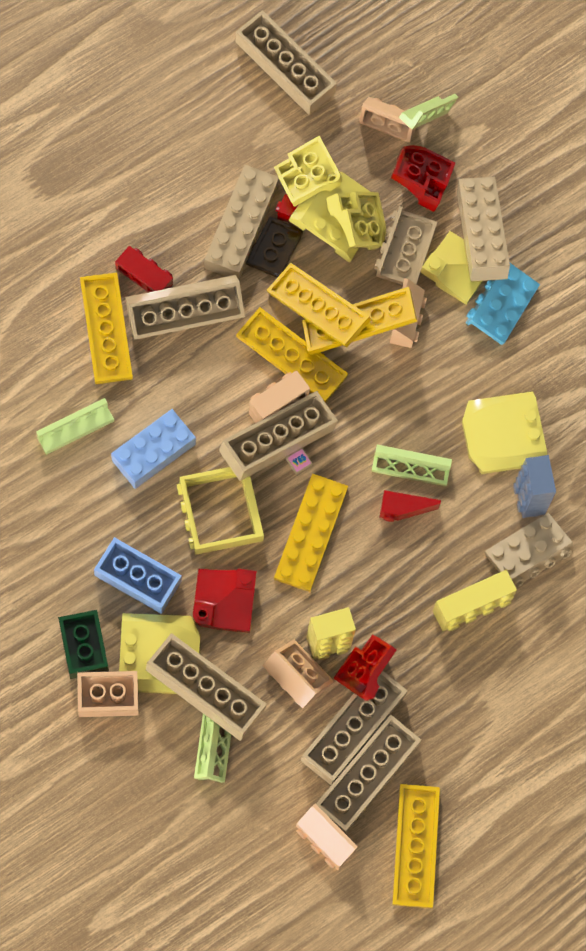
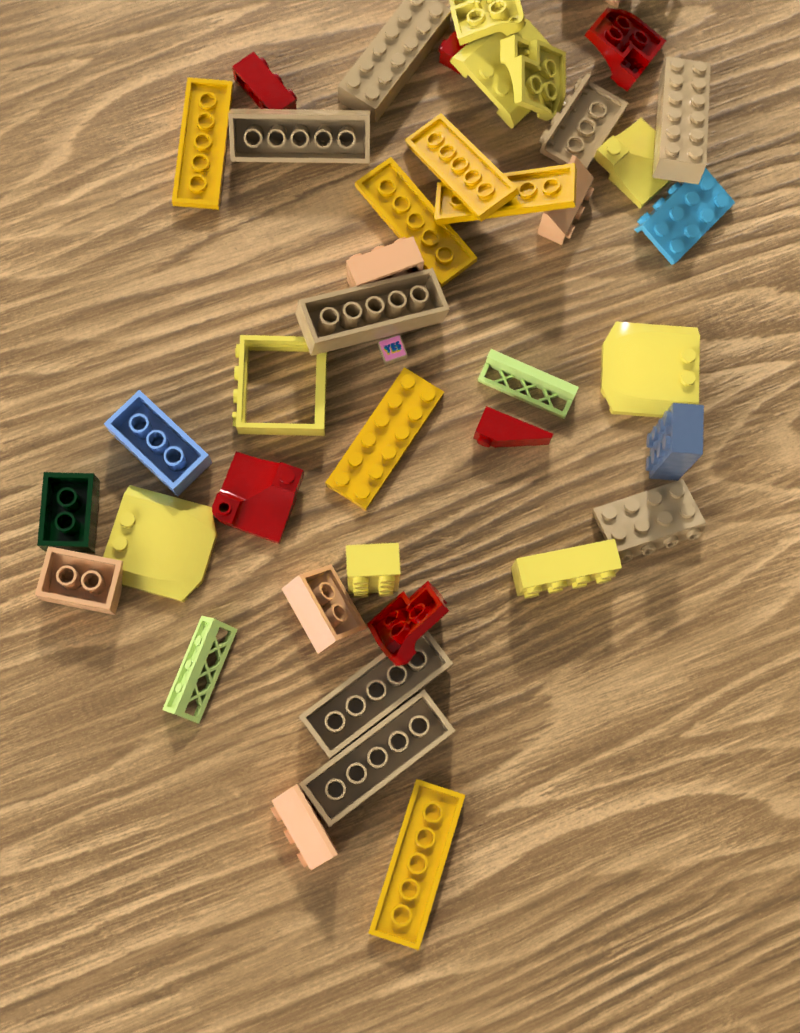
camera: 15 degrees right, 5 degrees up
yellowish green fence [36,398,114,455] -> none
light blue brick [111,409,196,489] -> none
tan brick [146,633,267,741] -> none
dark brown tile [246,216,303,278] -> none

